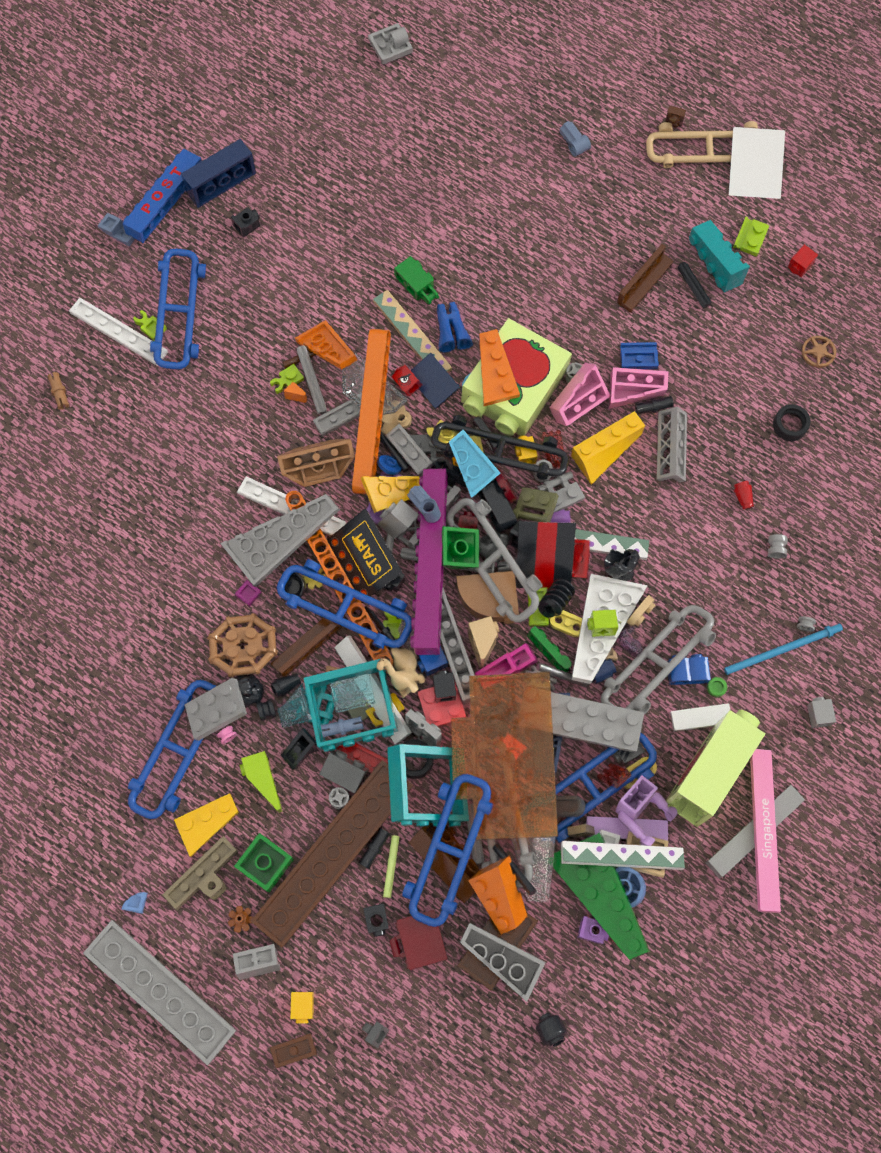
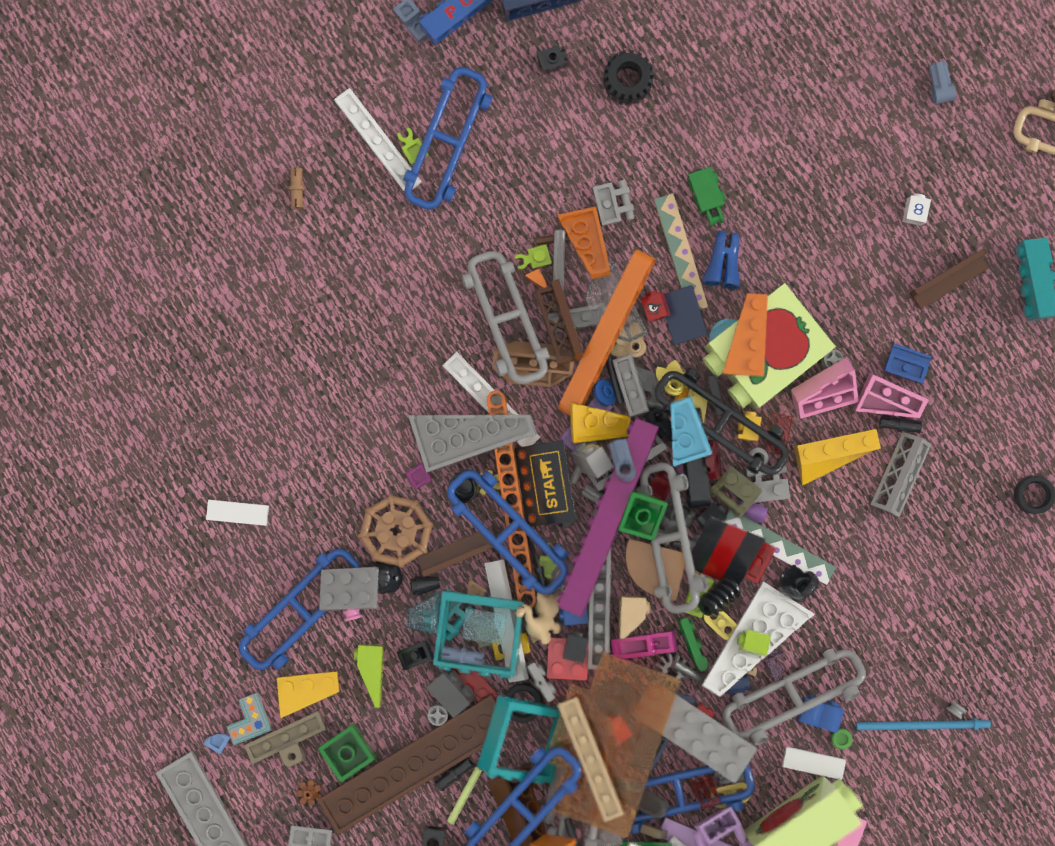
camera: 20 degrees right, 15 degrees up
black wheel [256,698,277,721] -> none
tan plate [626,595,656,627] -> none
black axle [678,262,711,308] -> none
red cone [733,481,754,510] -> none
light grey wheel [768,534,788,559] -> none
light grey brick [807,697,836,728] -> none
none -> white tile [206,500,269,526]
none -> light grey tile [227,692,273,745]
none -> light grey bar [461,251,549,384]
none -> reddish brown fence [535,279,583,365]
none -> tan tile [558,697,624,822]
none -> light grey plate [592,180,635,227]
none -> black tyre [603,50,654,105]
none -> white brick [902,194,931,226]

